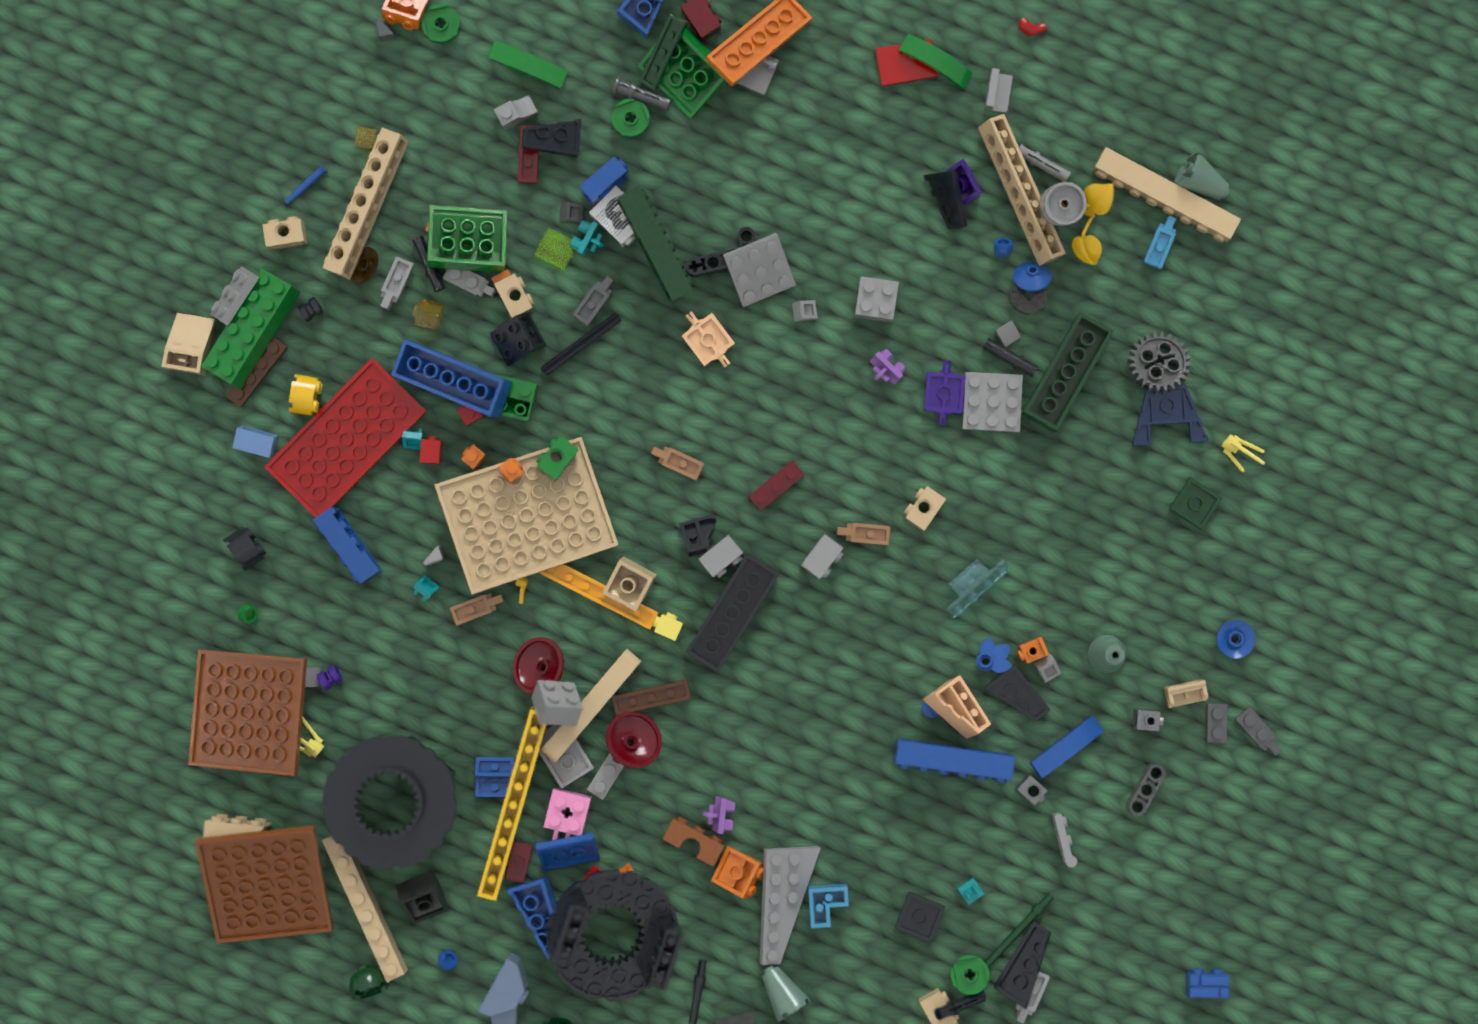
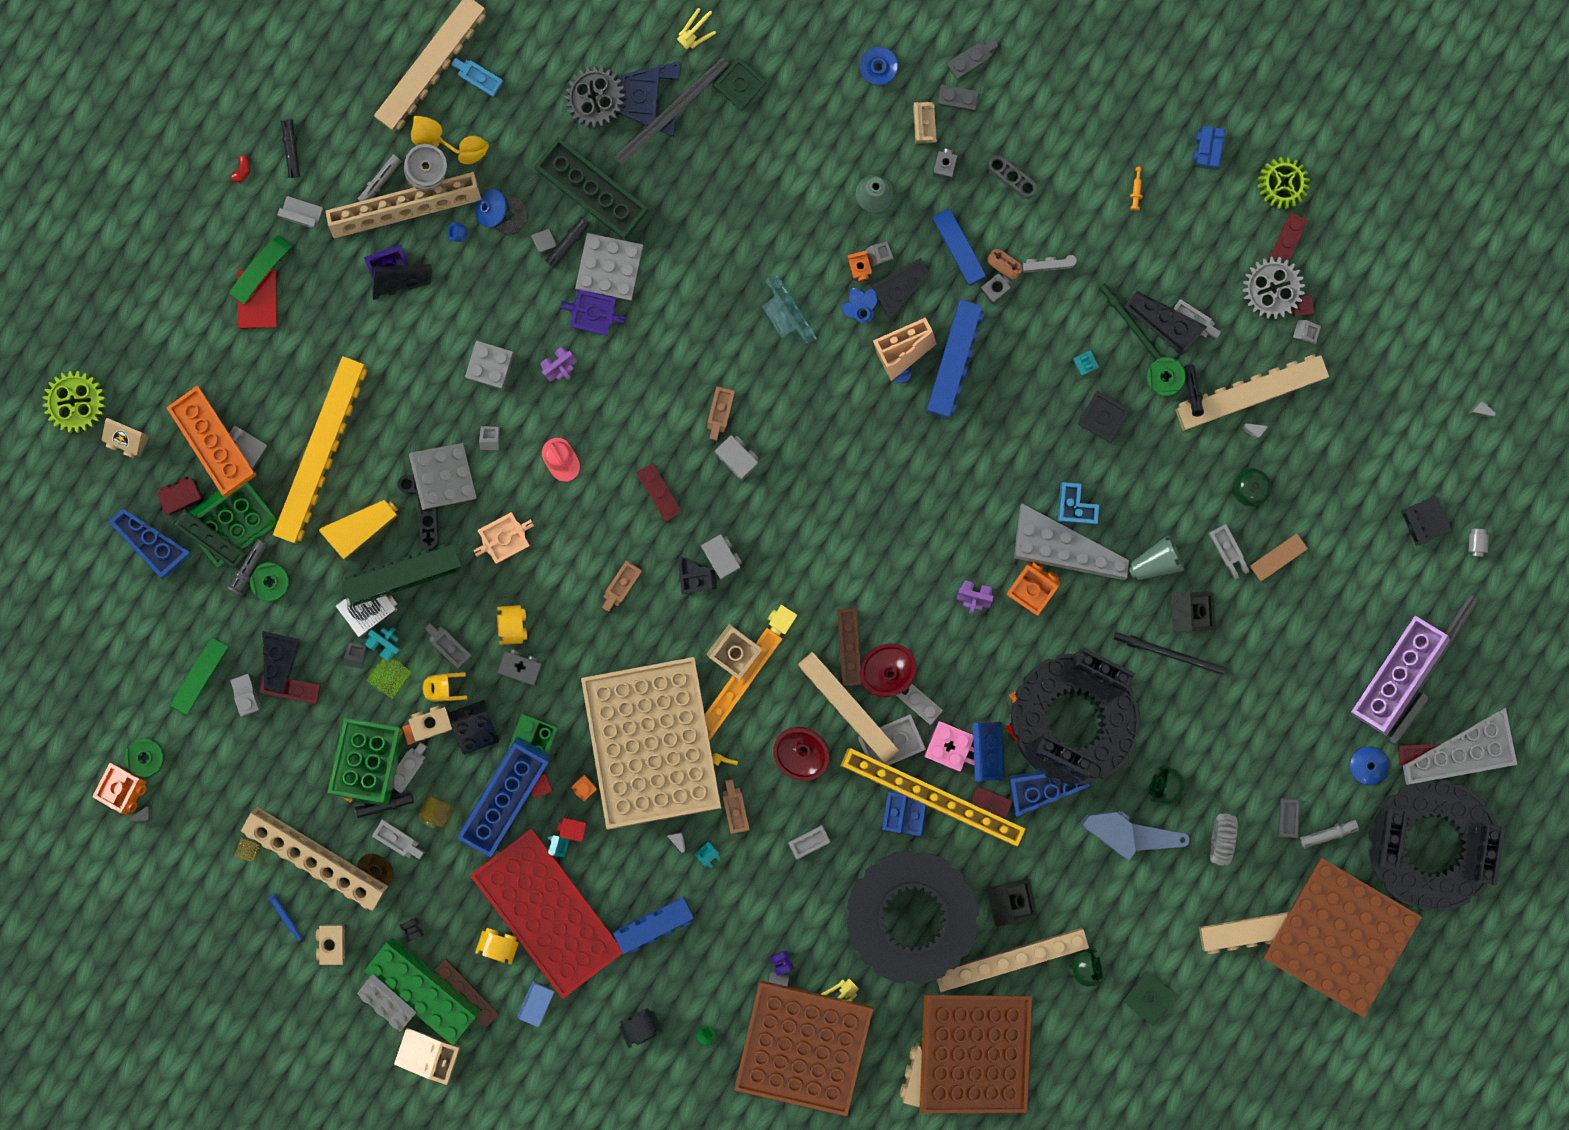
camera: 80 degrees left, 0 degrees up
blue tile [438,950,458,971] -> none
orange brick [498,457,525,485] -> none
light grey brick [531,680,583,726] -> none
green brick [536,435,579,482] -> none
black axle [541,313,621,376] -> none
blue window [579,157,629,207] -> none
dark orange arch [662,816,725,867] -> none
black brick [686,554,779,672] -> none
tan brick [904,486,946,531] -> none
sand green cone [1174,152,1230,200] -> none
none -> yellow brick [273,356,367,544]
none -> black pin [281,119,301,178]
none -> yellow slope [319,500,399,560]
none -> yellow piece [423,672,467,702]
none -> yellow brick [497,605,527,645]
none -> dark grey brick [498,649,543,686]
none -> coral piece [542,438,580,482]
none -> dark grey axle [615,58,729,165]
none -> light grey plate [788,825,831,859]
none -> nougat beam [988,249,1023,279]
none -> light orange piece [1130,166,1143,211]

